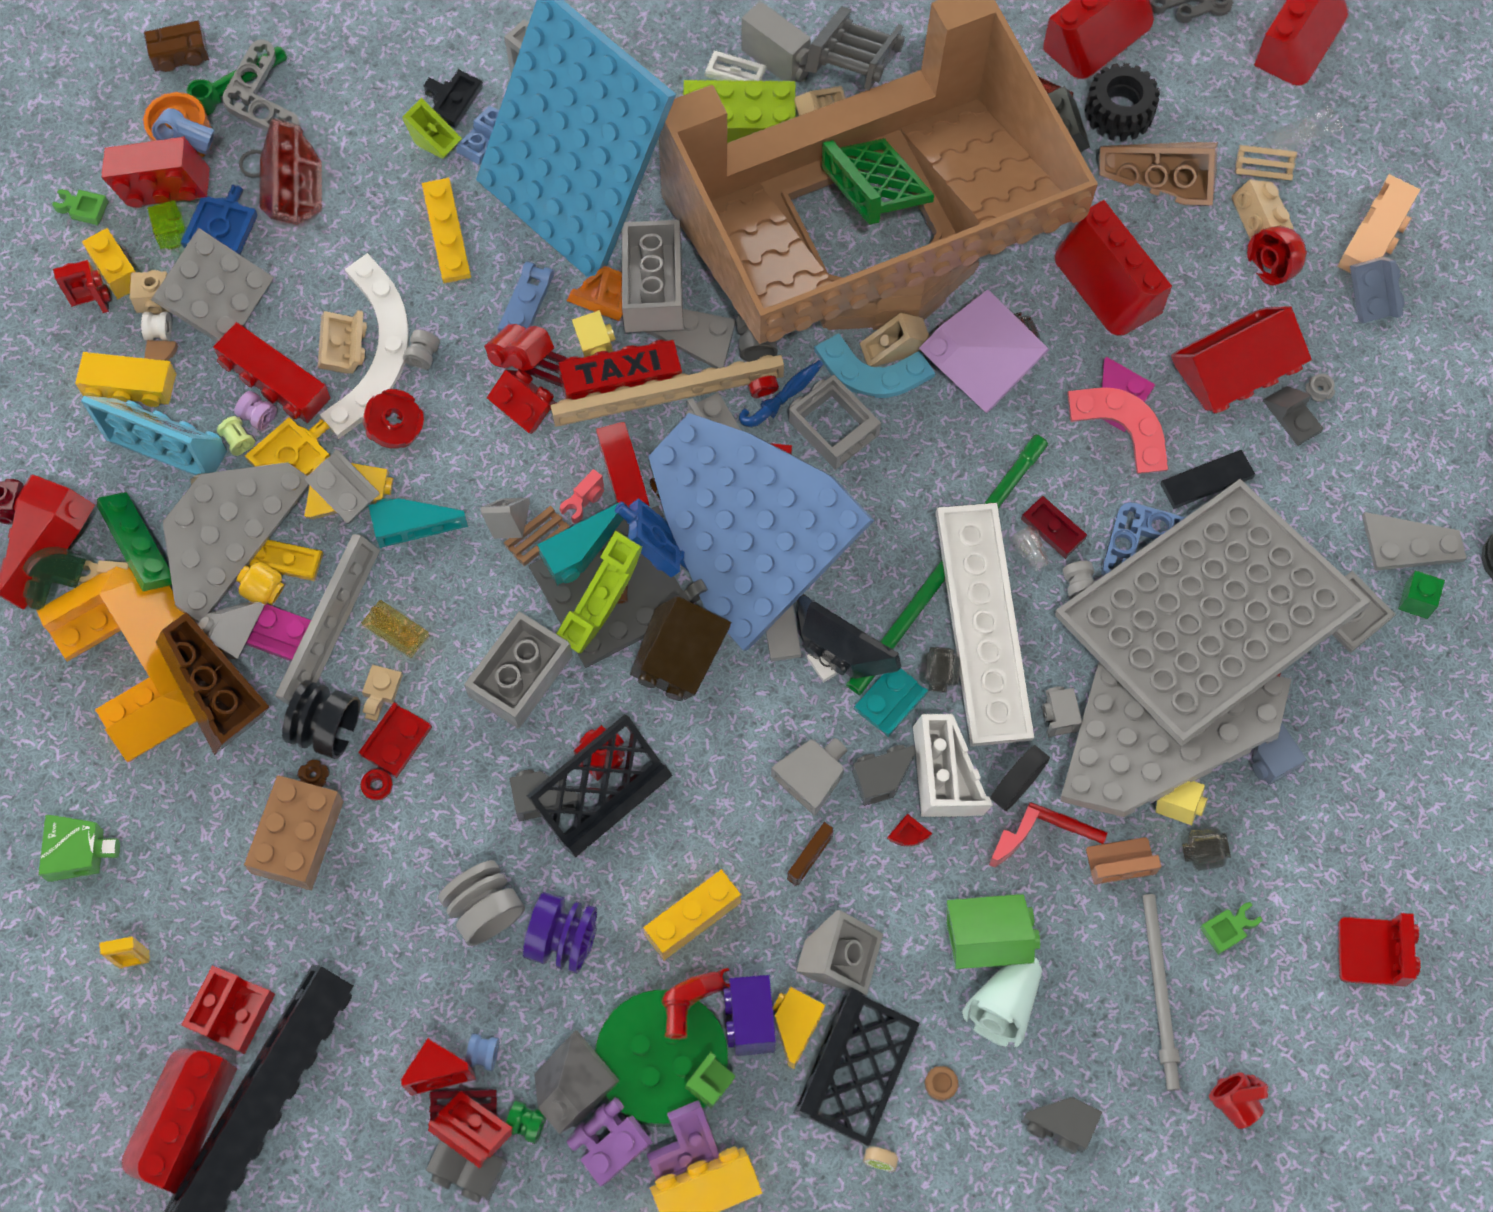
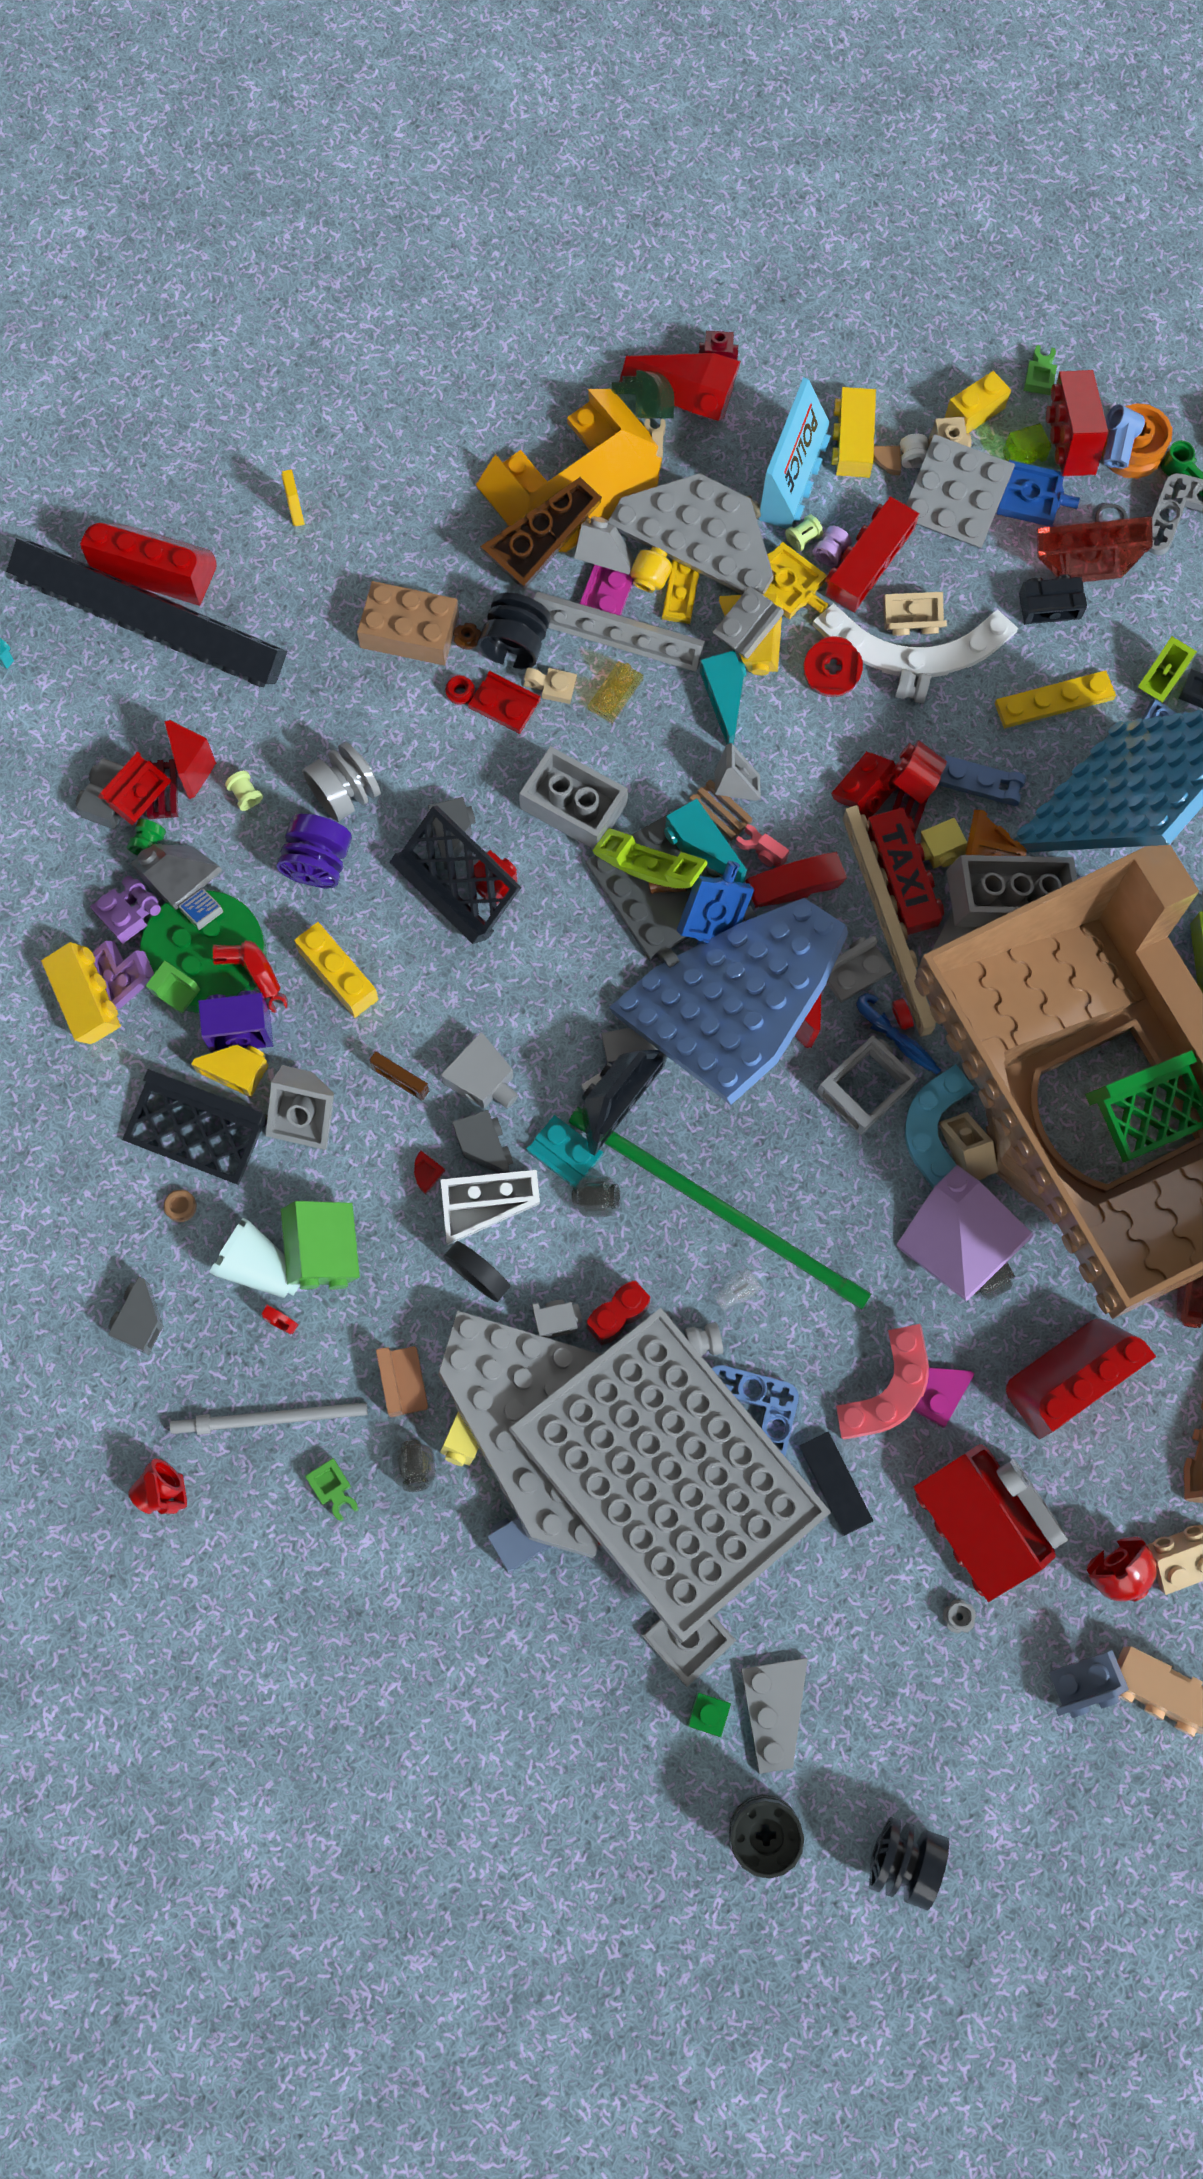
camera: 85 degrees right, 5 degrees up
bright green torso [39,815,120,882] -> none
red bracket [53,260,112,314] -> none
green plate [97,492,172,591] -> none
red slope [181,965,275,1055] -> none
medium blue wheel [465,1033,500,1071] -> none
dark brown slope [630,596,732,701] -> none
tan tile [863,1147,899,1172] -> none
white plate [935,503,1034,746] -> none
coral slope [989,806,1040,868] -> none
dark red plate [1021,496,1087,559] -> none
red piece [1028,802,1108,844] -> none
dark grey slope [1263,386,1324,446] -> none
red bracket [1338,913,1421,987] -> none
none -> tile [179,888,223,930]
none -> yellowish green bush [225,771,263,811]
none -> red tile [261,1305,298,1335]
none -> red brick [586,1280,651,1345]
none -> light grey beam [996,1458,1069,1549]
none -> black brick [1019,574,1087,625]

